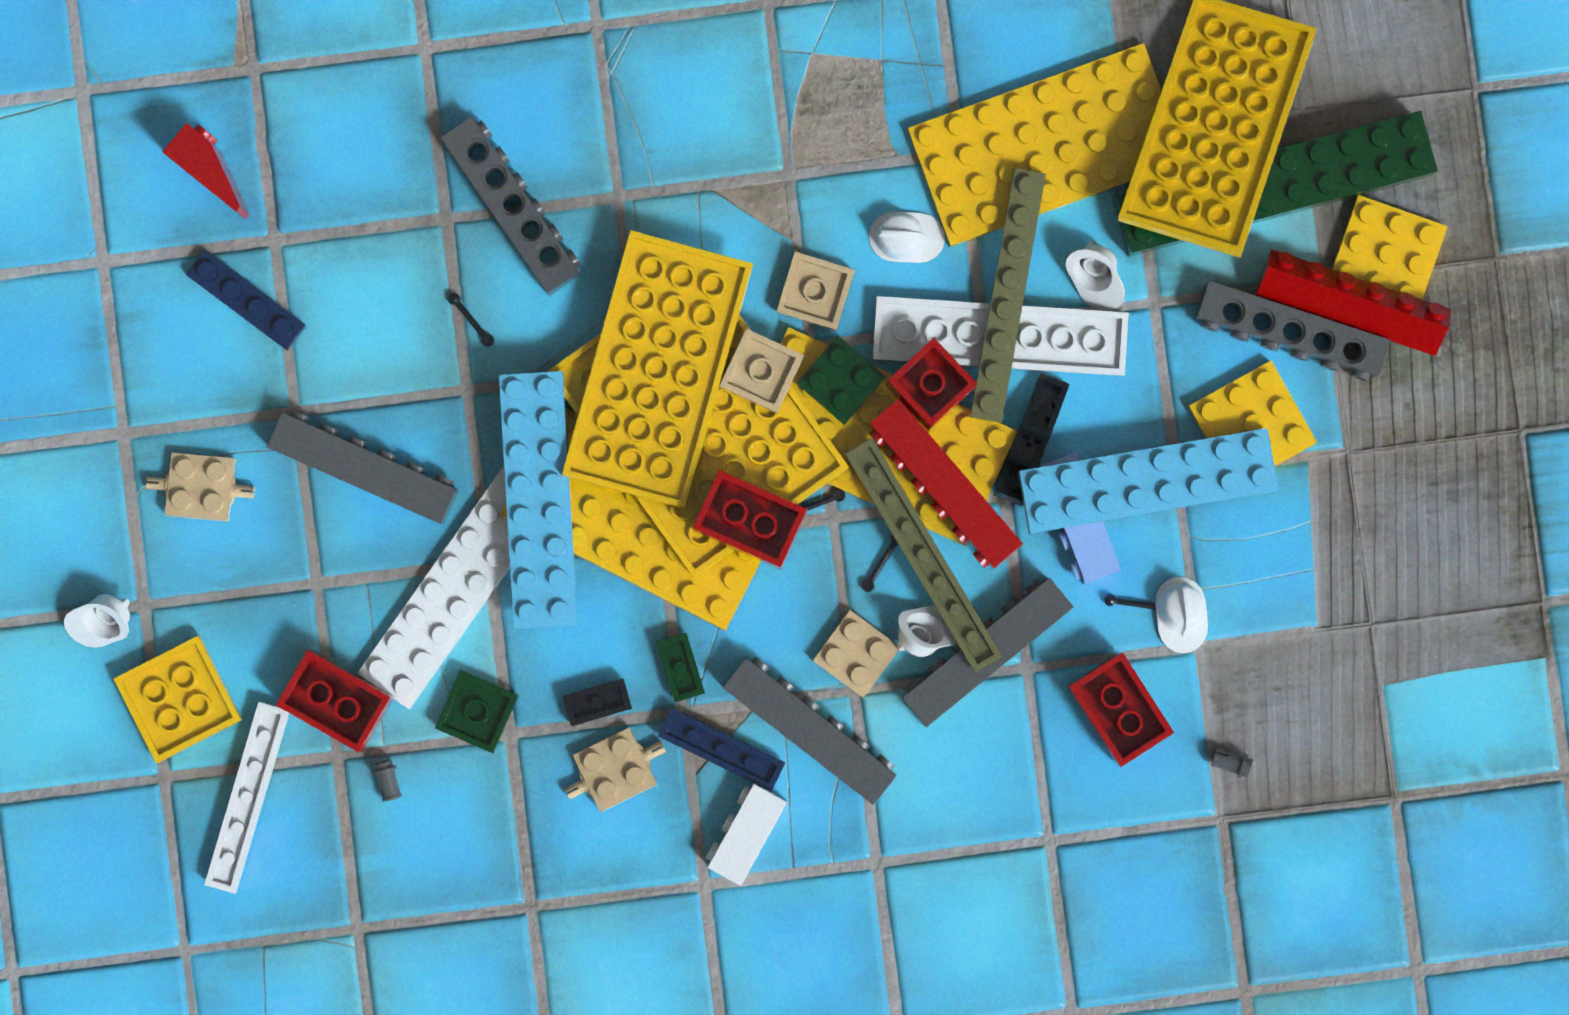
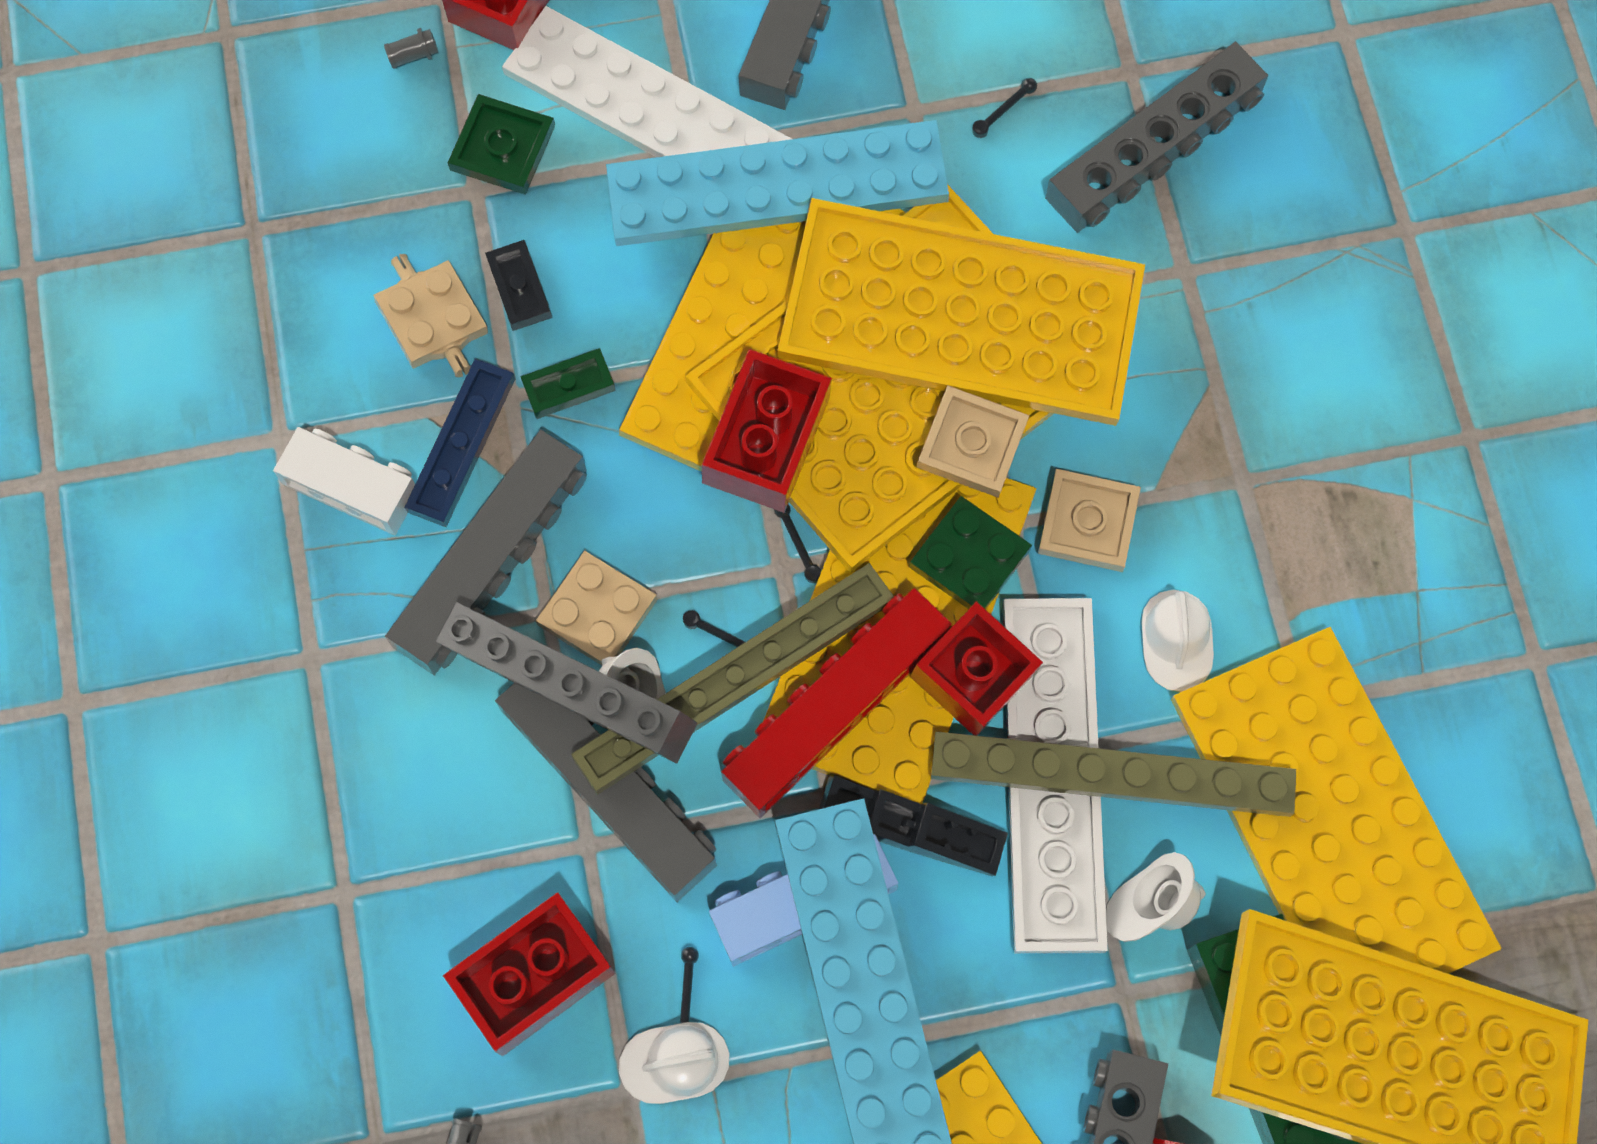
camera: 90 degrees right, 15 degrees down
none -> dark grey brick [436,602,698,764]

